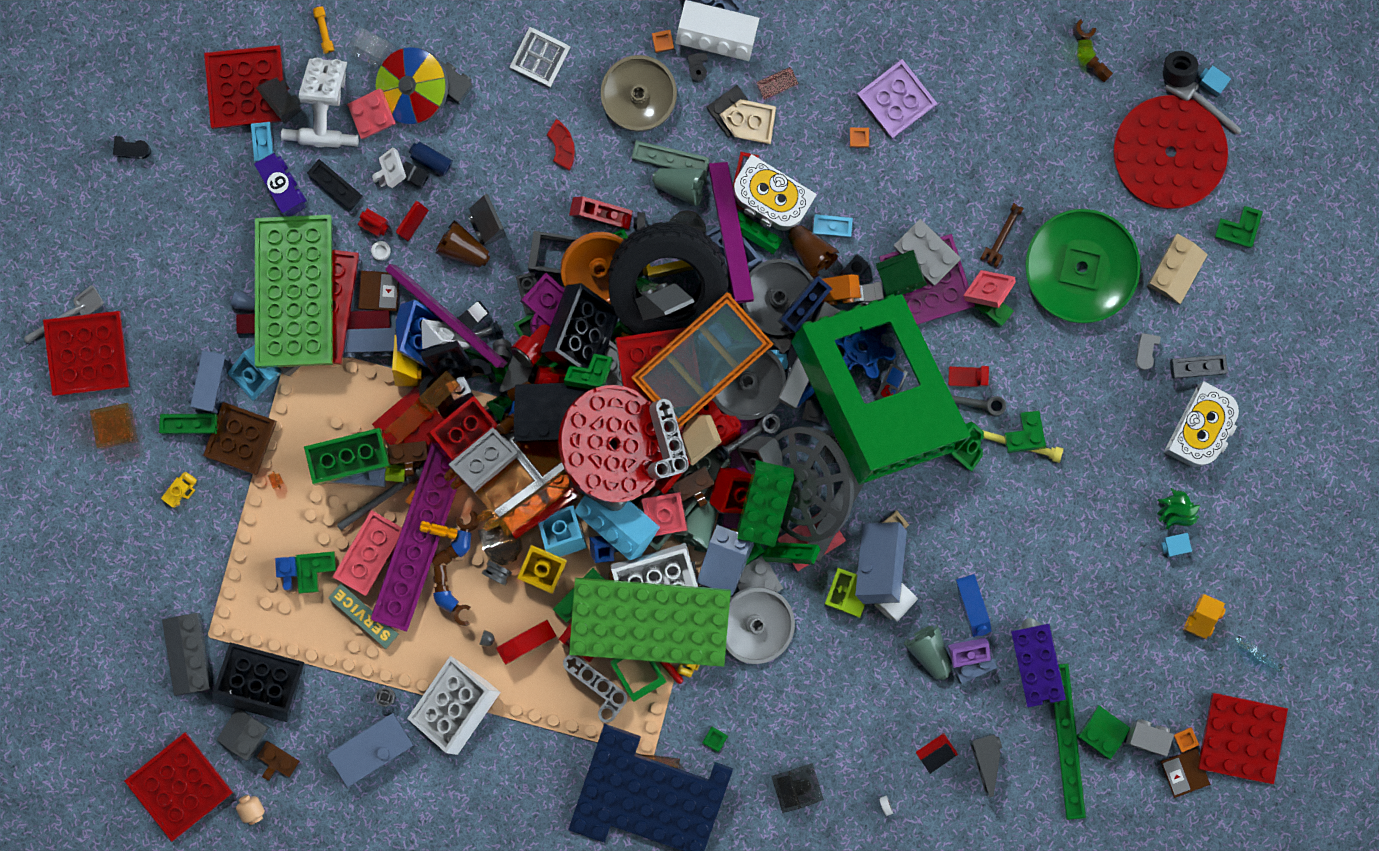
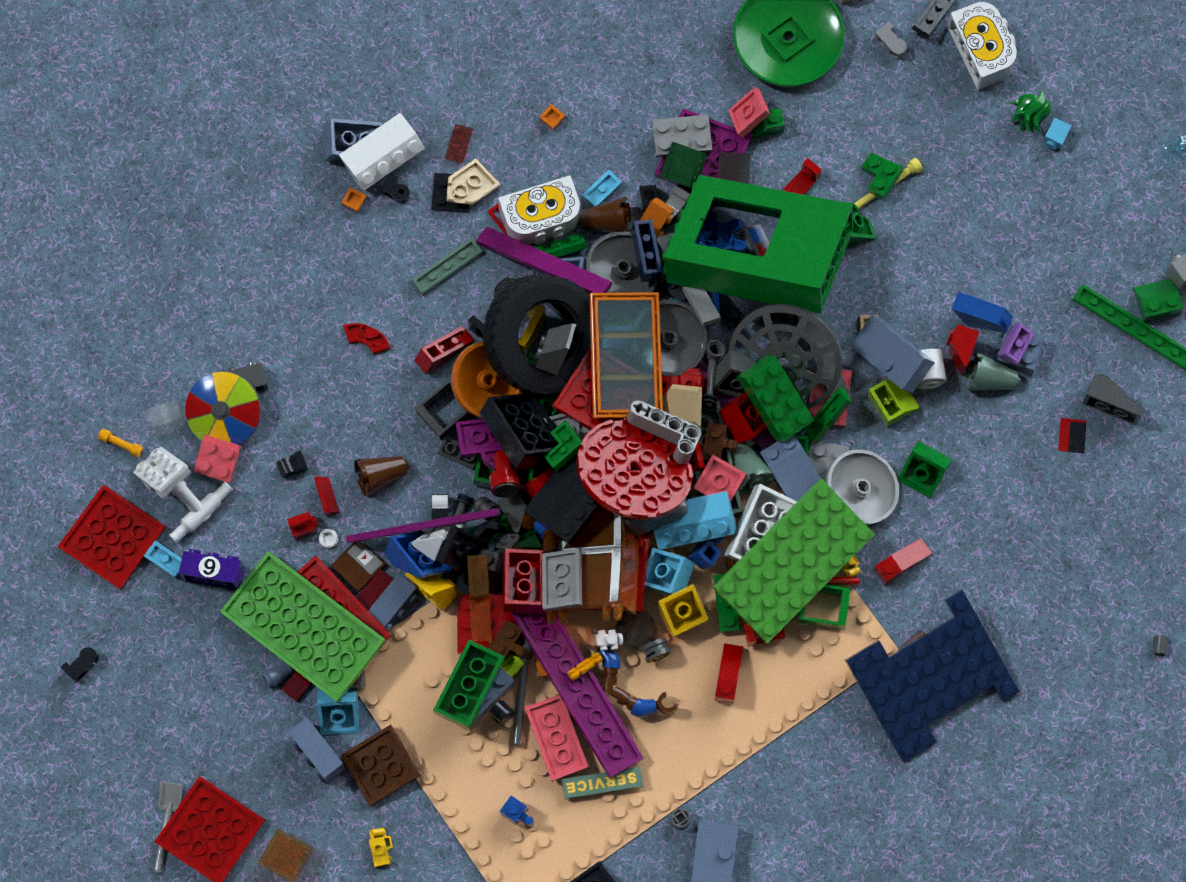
camera: 45 degrees left, 10 degrees down
green plate [159,414,218,434] -> none
clear smoke slope [256,77,302,124] -> none
clear orange plate [268,471,283,489] -> none
green plate [296,552,336,594] -> none
black plate [307,159,363,211] -> none
white plate [372,147,406,188] -> none
white slope [407,656,501,755] -> none
dark blue brick [409,141,453,177] -> none
dark grey slope [468,194,506,245] -> none
dark grey hinge [479,630,494,647] -> none
clear piece [510,27,571,88] -> none
light grey beam [563,655,627,723] -> none
dark tan dish [601,55,677,132] -> none
sand green cone [652,168,707,206] -> none
green tile [702,726,728,753] -> none
clear smoke slope [771,763,824,813] -> none
lavender plate [857,59,937,139] -> none
white tile [880,795,893,816] -> none
dark grey piece [952,395,1006,417] -> none
reddish brown hinge [980,203,1024,268] -> none
dark purple piece [1011,618,1066,708] -> none
light orange brick [1183,594,1226,639] -> none
none -> black leg [489,700,516,727]
none -> dark grey slope [493,533,520,554]
none -> white piece [595,630,623,651]
none -> clear smoke piece [718,151,750,184]
none -> slope [874,538,932,586]
none -> green slope [897,441,952,498]
none -> red slope [946,324,979,376]

